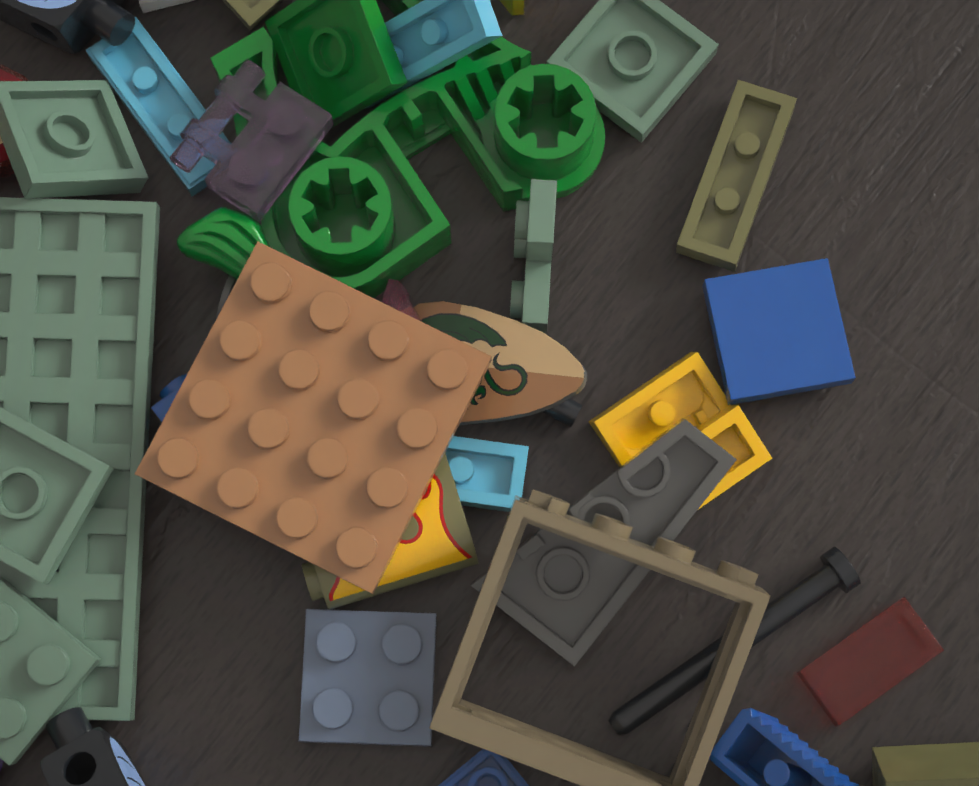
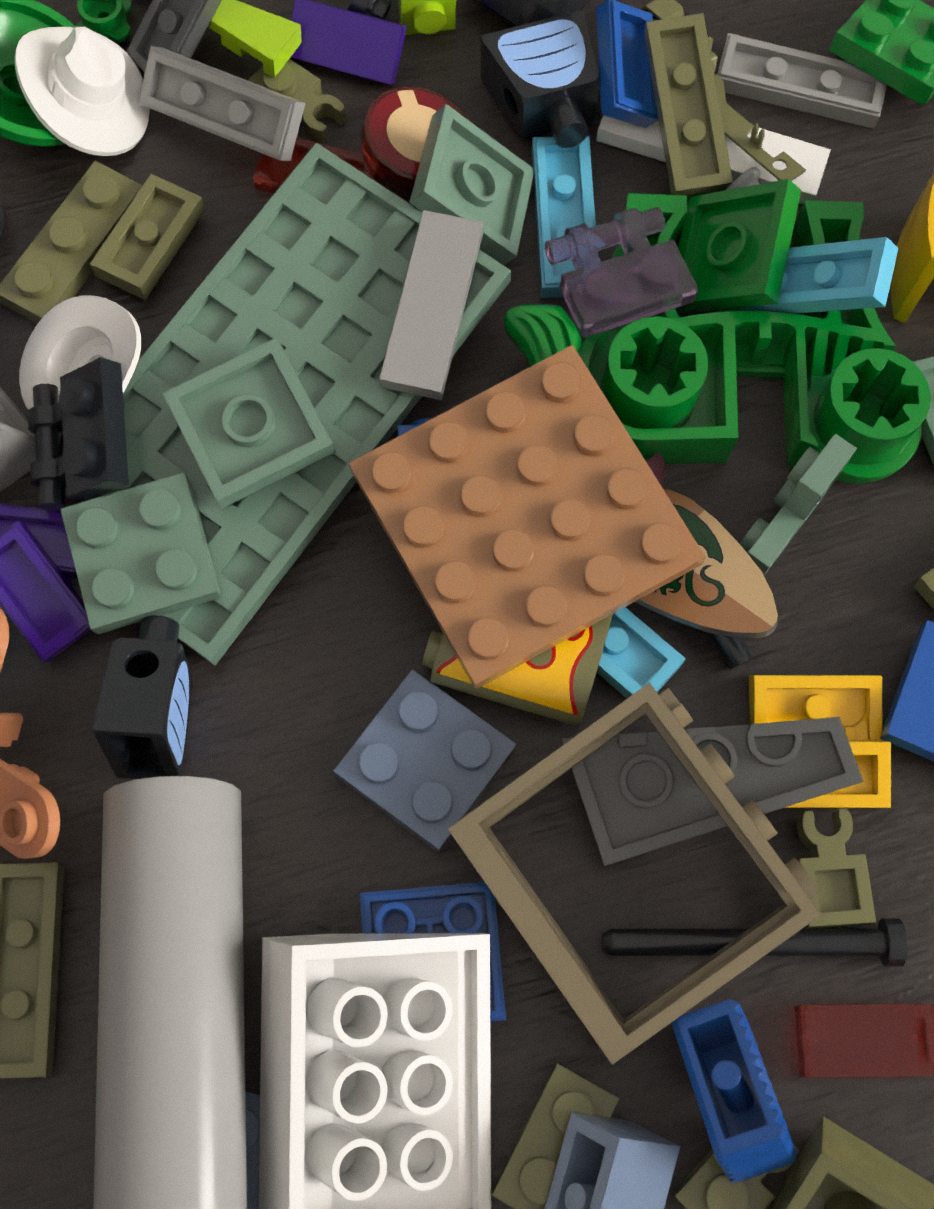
camera: 30 degrees right, 5 degrees down
none -> light grey tile [379,210,483,400]
none -> olive plate [796,808,876,929]

